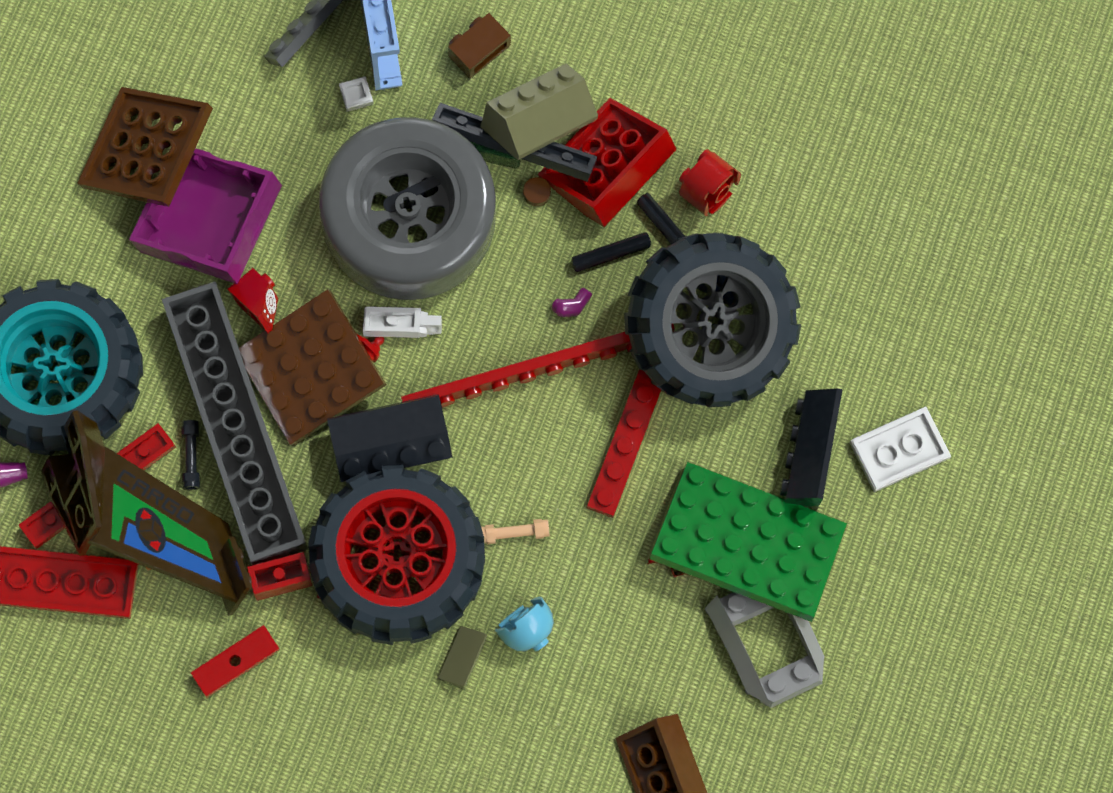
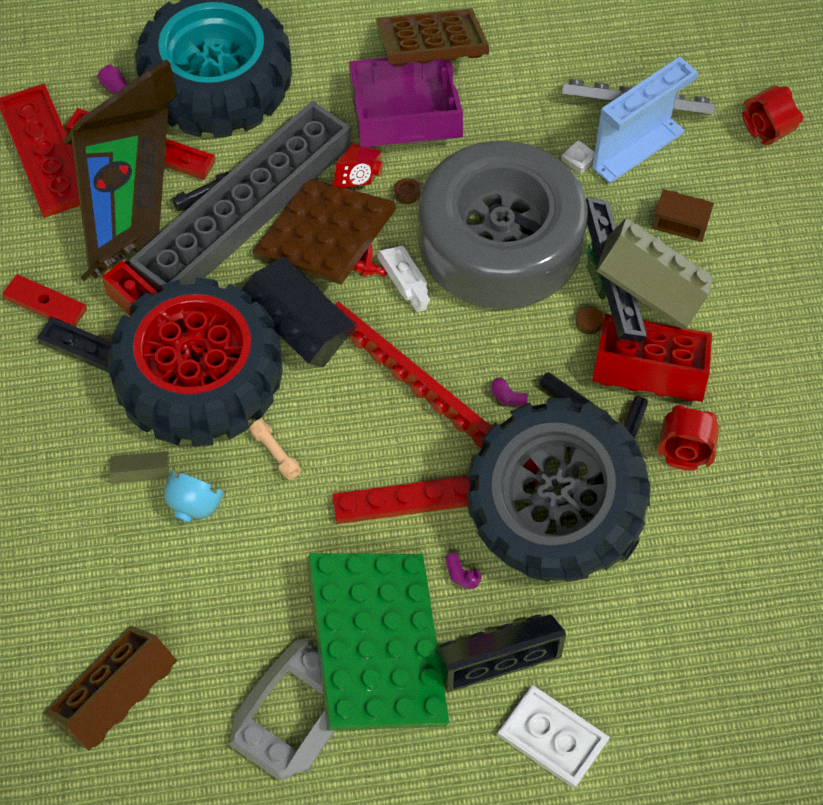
camera: 65 degrees right, 15 degrees down
none -> black plate [37,317,113,373]
none -> reddish brown tile [394,178,420,205]
none -> magenta arm [444,553,482,590]

